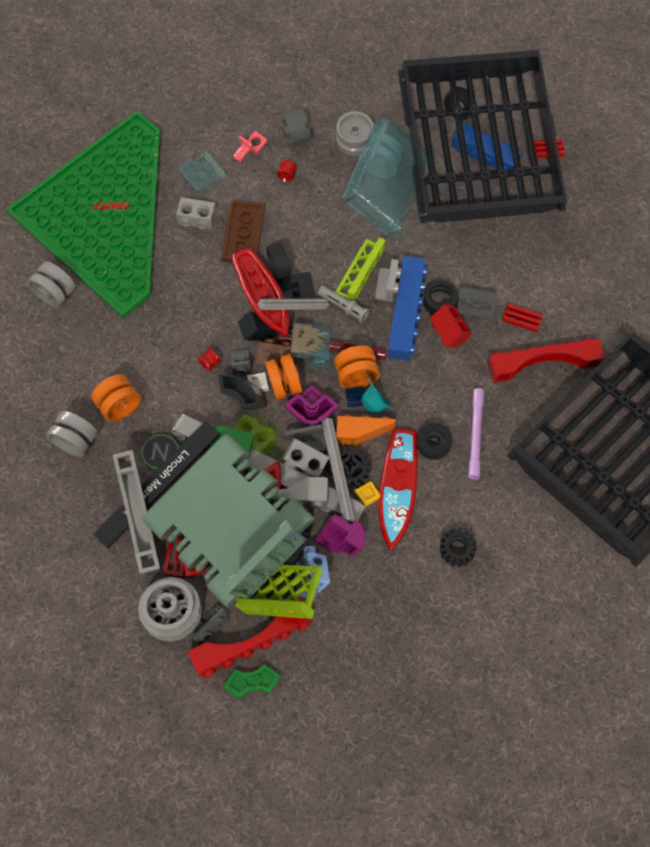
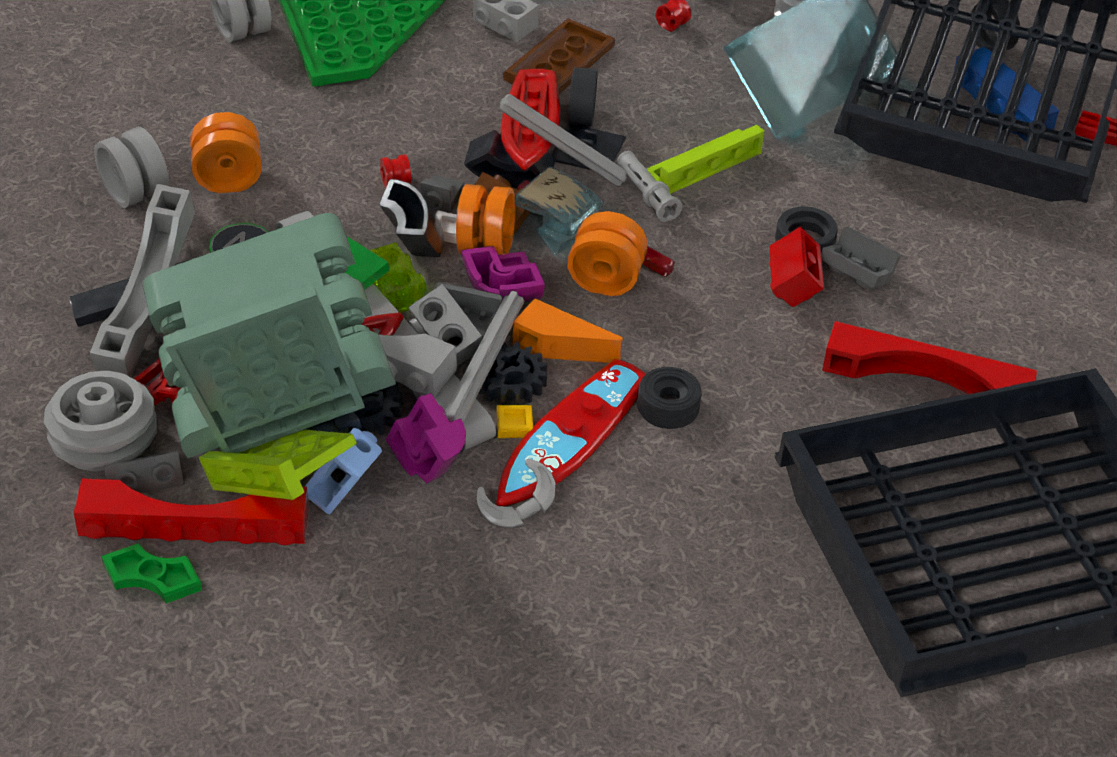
camera: 25 degrees right, 20 degrees down
clear blue tile [345,386,365,408] -> none
teal piece [362,375,392,414] -> none
light grey bracket [375,259,401,302] -> none
blue brick [388,256,428,361] -> none
black tyre [439,528,477,567] -> none
lavender piece [468,388,484,480] -> none
red tile [502,303,543,333] -> none
none -> light grey piece [477,459,555,528]

